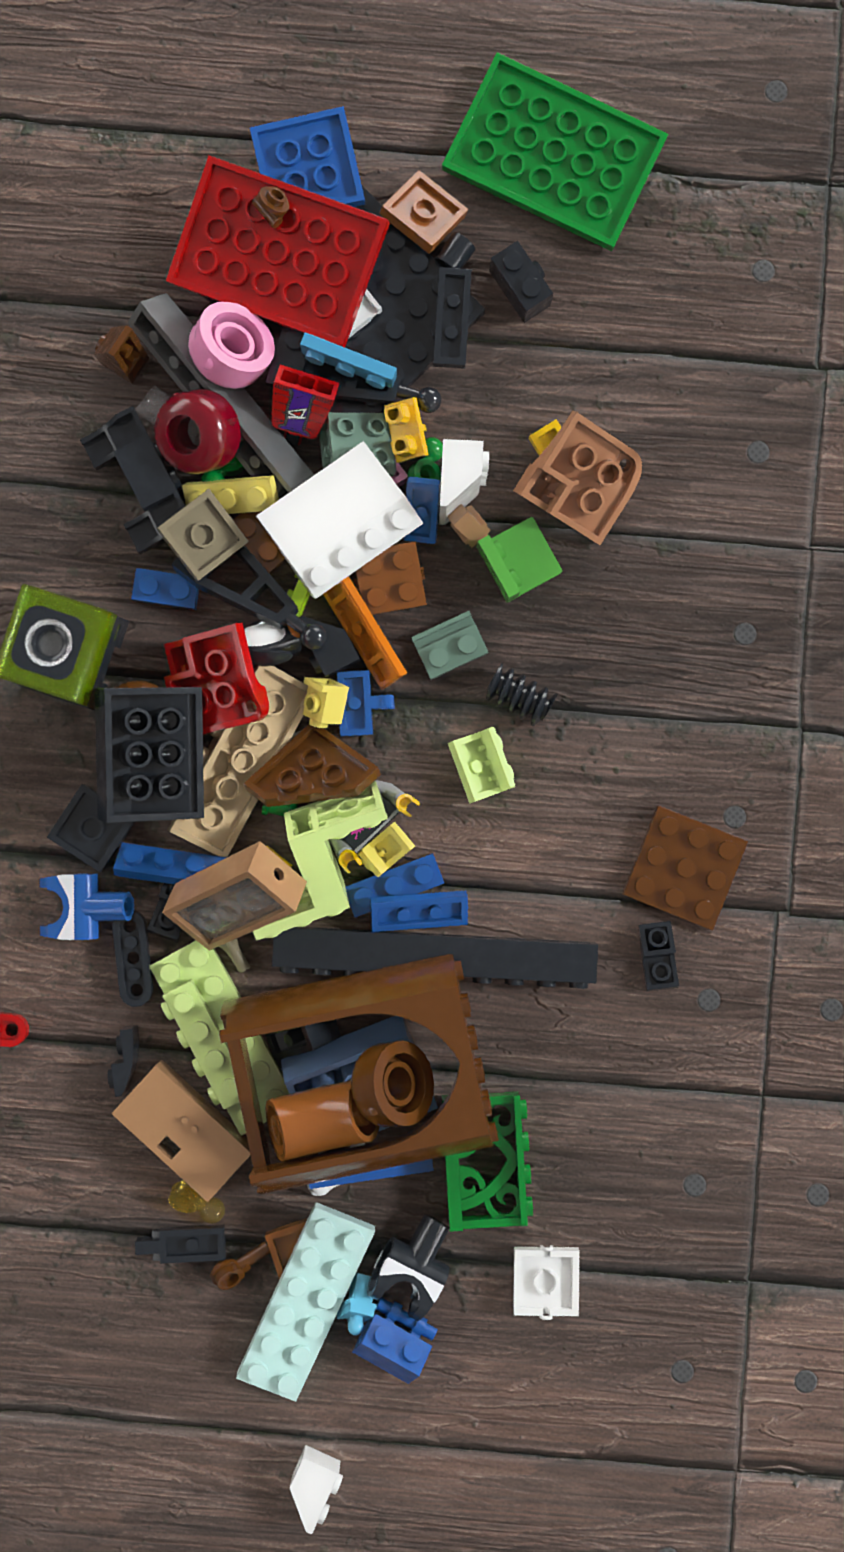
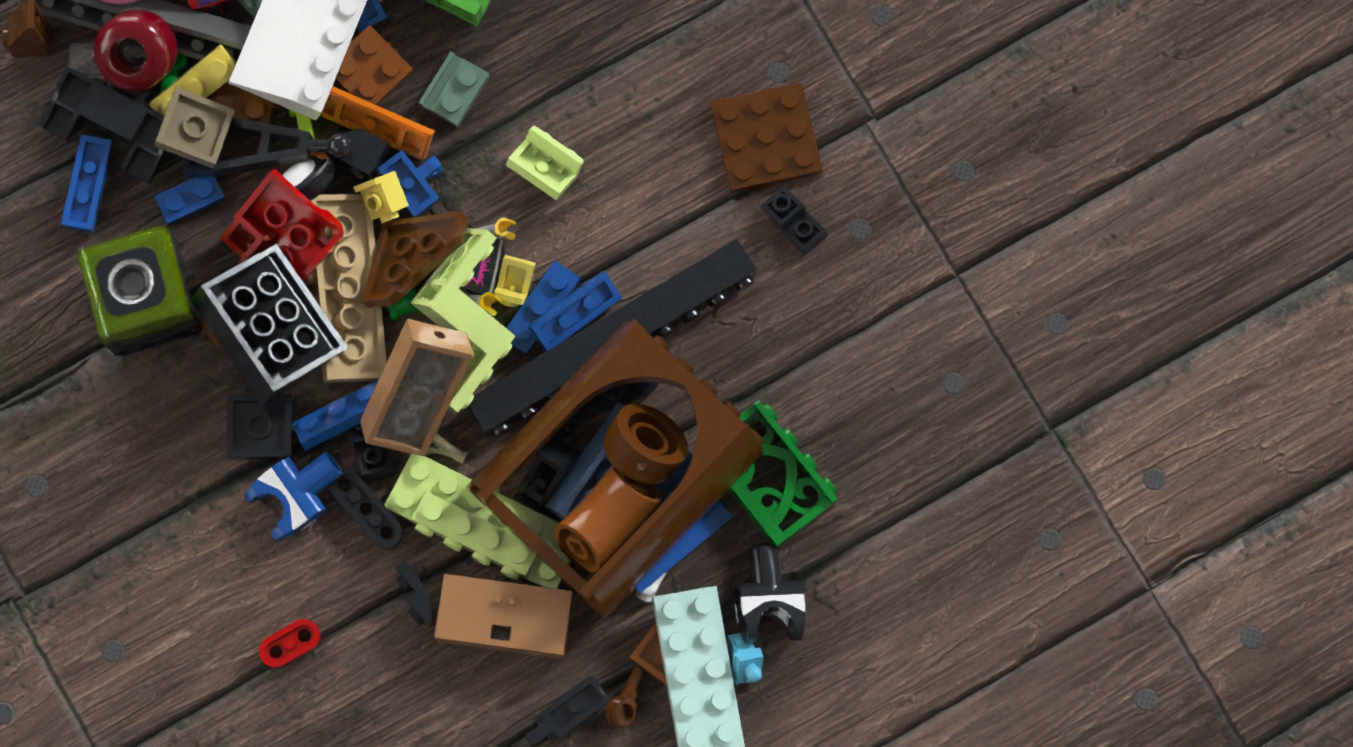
camera: 40 degrees left, 10 degrees down
clear yellow plate [168,1181,225,1224] -> none
blue brick [352,1297,437,1384] -> none
black piece [486,662,558,727] -> none
white plate [513,1245,579,1320] -> none
none -> blue plate [61,135,114,233]

